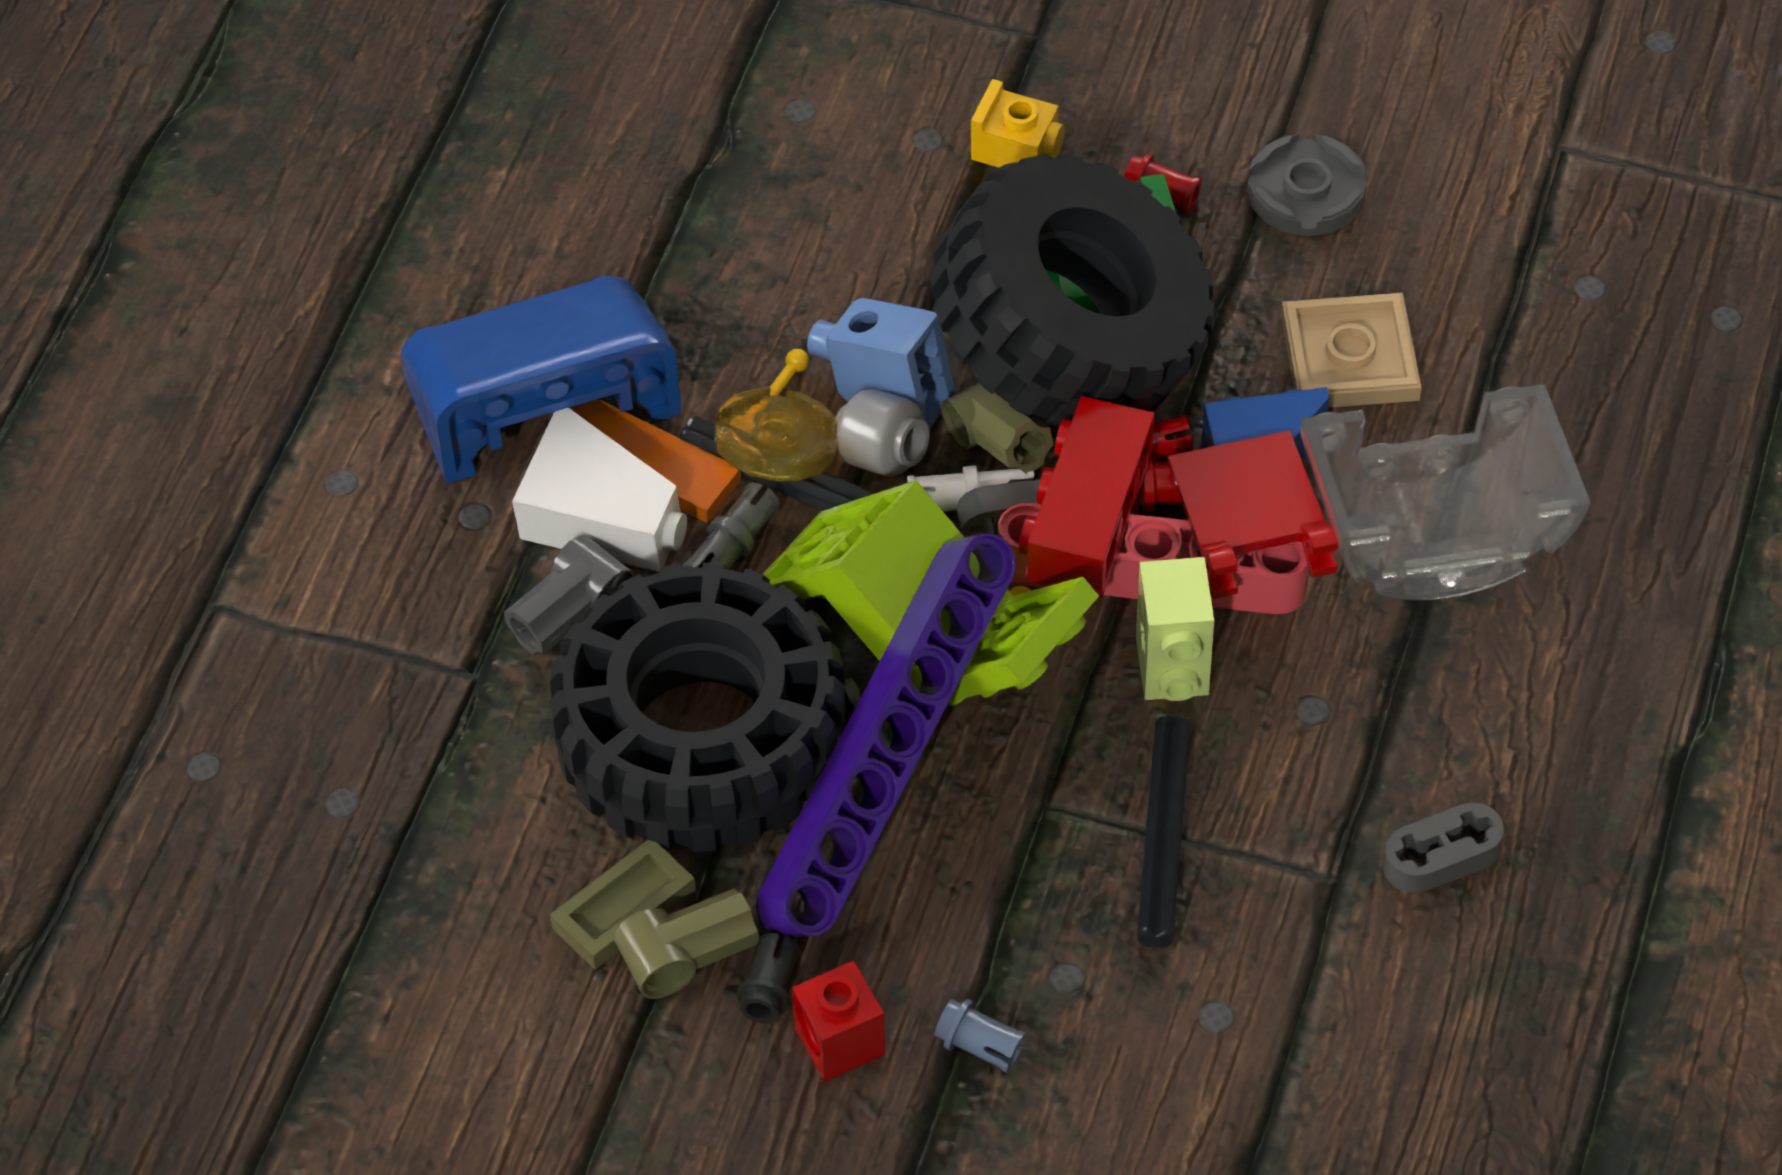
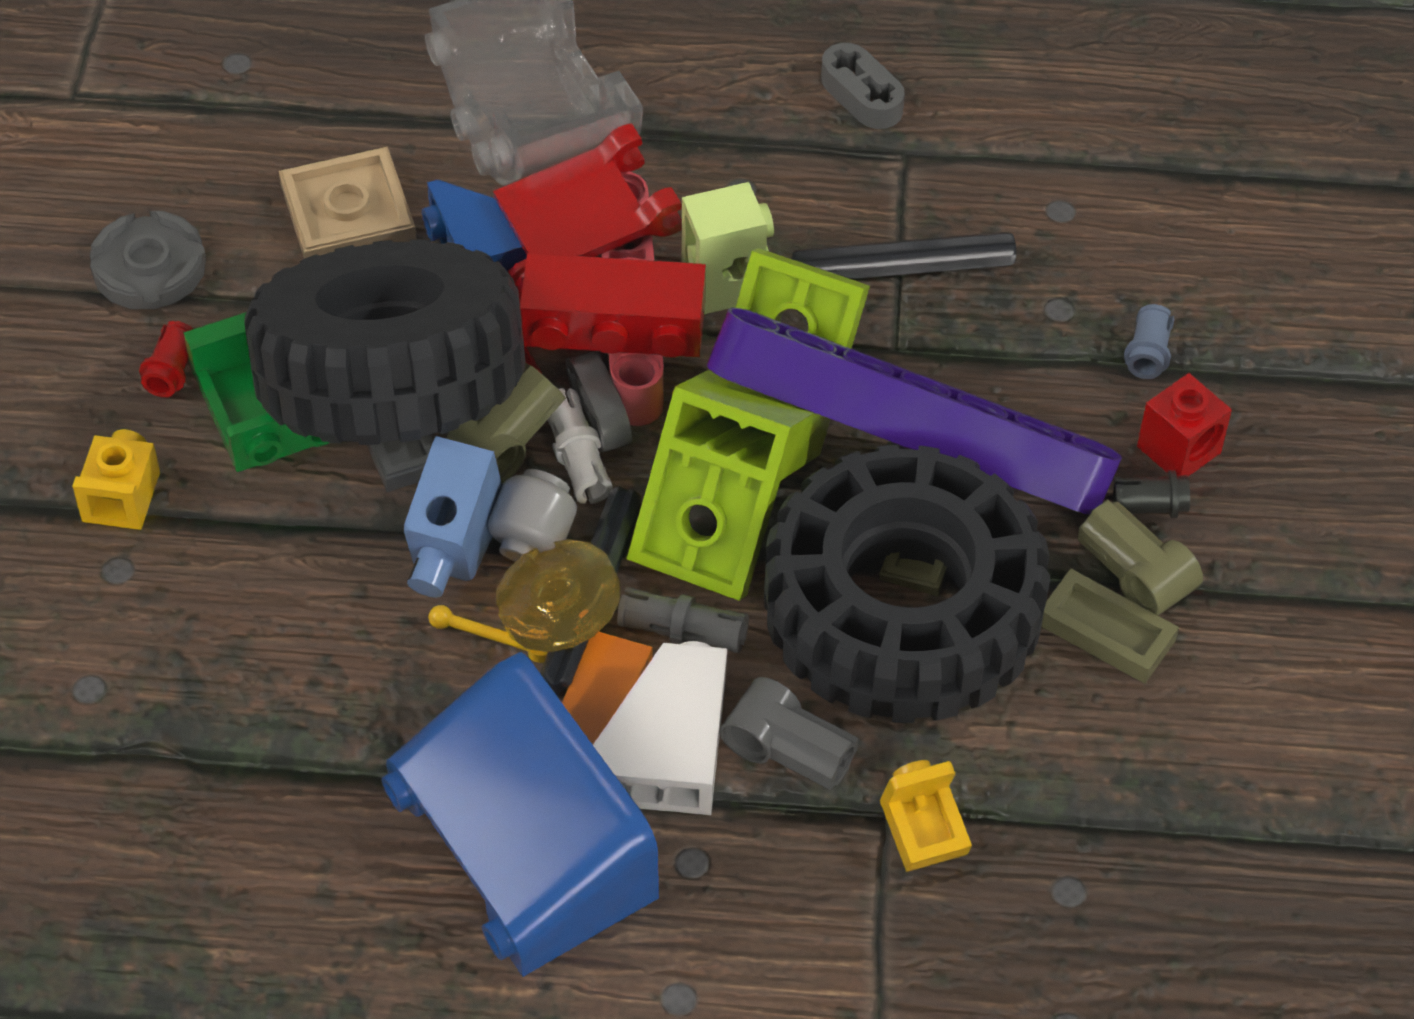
camera: 105 degrees left, 0 degrees up
none -> yellow bracket [880,760,972,872]

